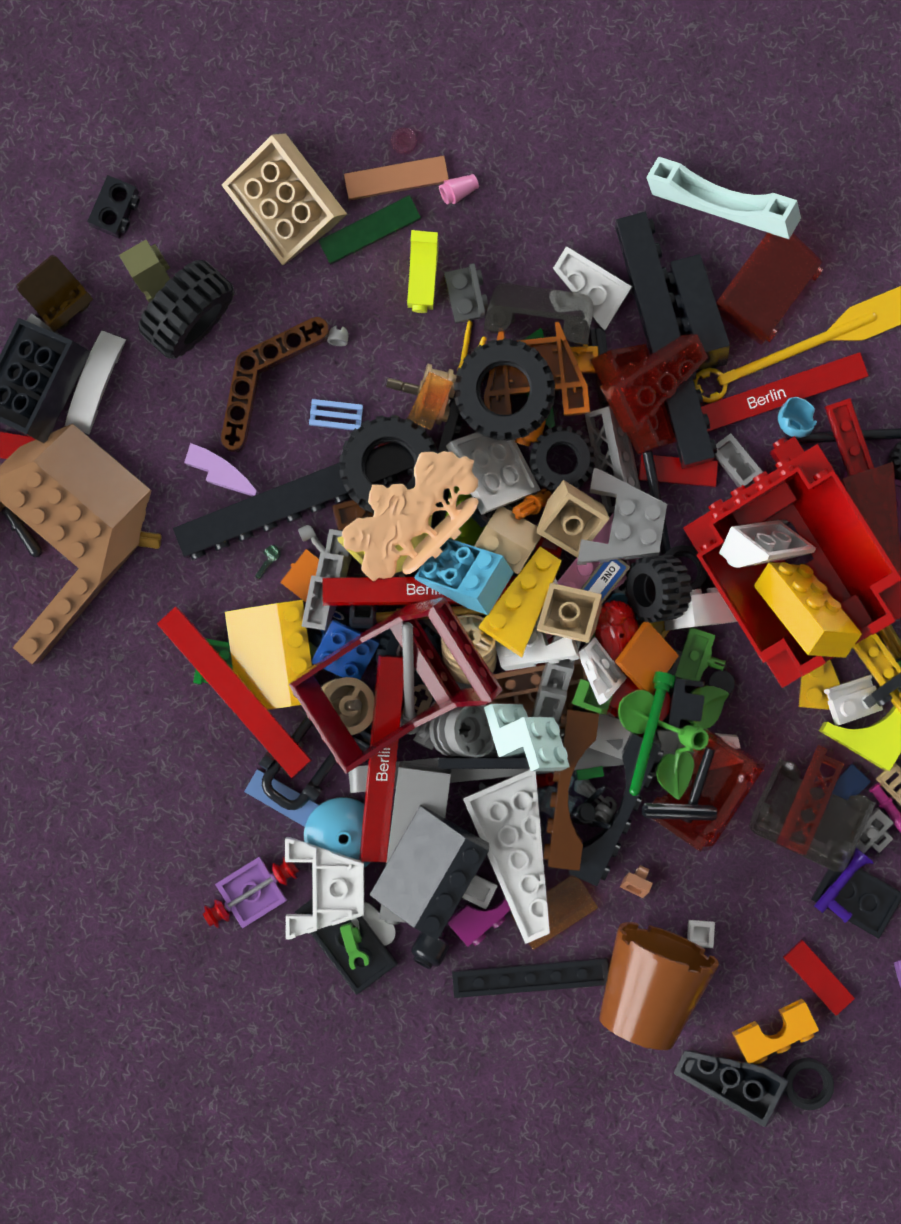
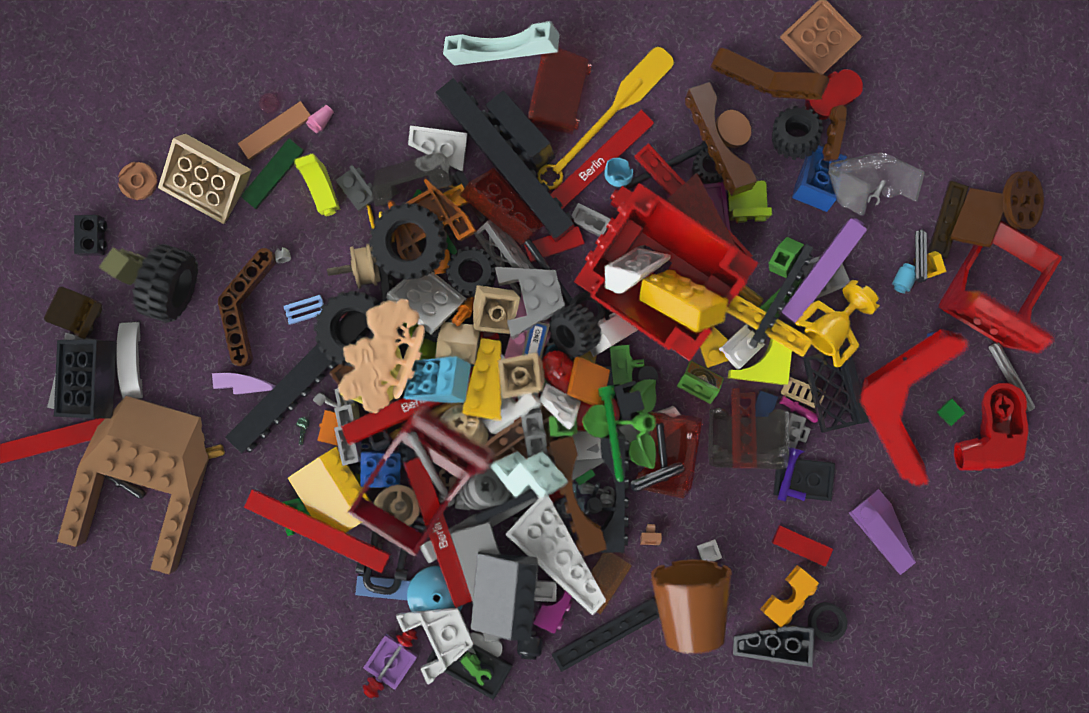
camera: 25 degrees left, 0 degrees up
clear orange plate [407,371,453,430] -> none
clear red wedge [600,334,708,433] -> none
none -> nougat tile [118,162,157,200]
none -> bright green panel [677,361,724,404]

